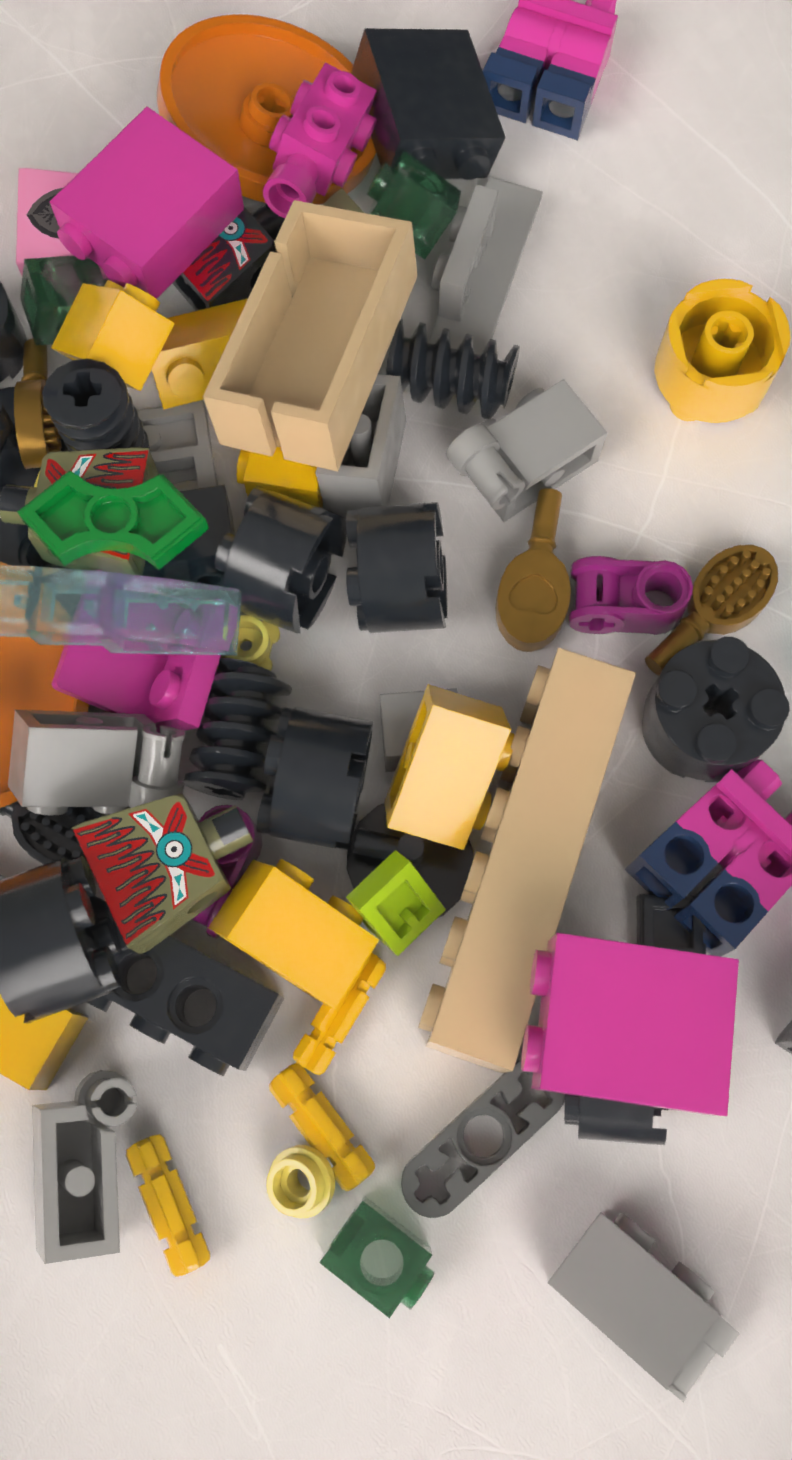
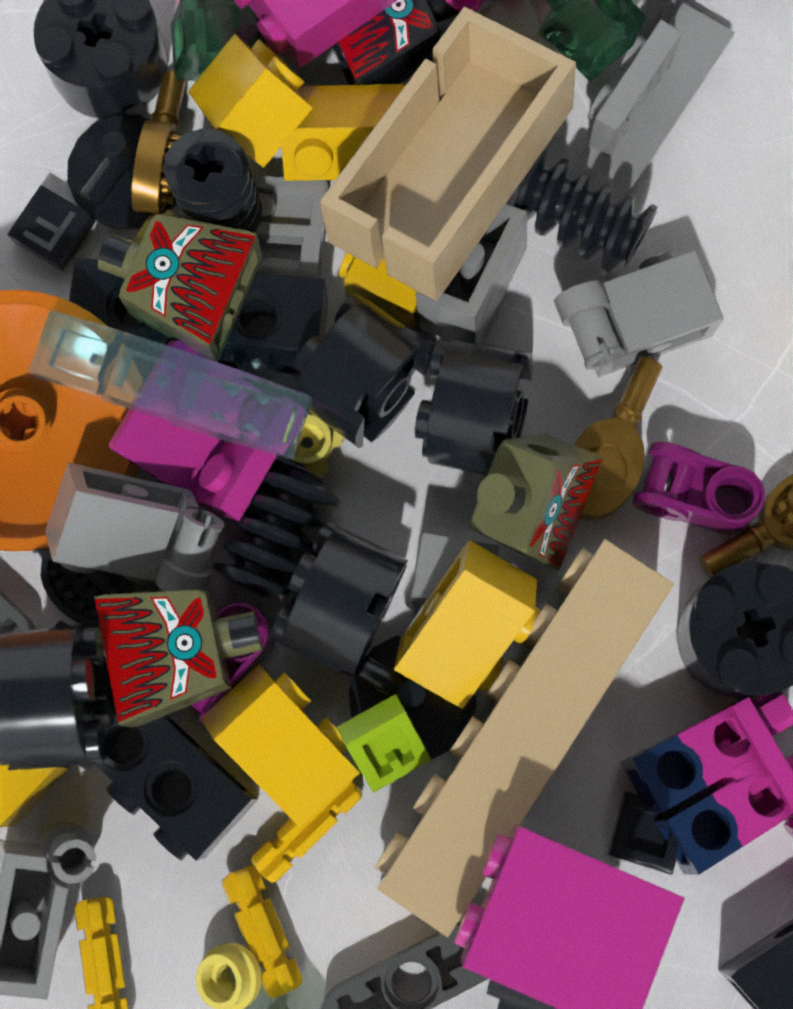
camera: 20 degrees right, 5 degrees up
green tile [17,471,209,570] -> none
none -> olive torso [470,434,603,570]

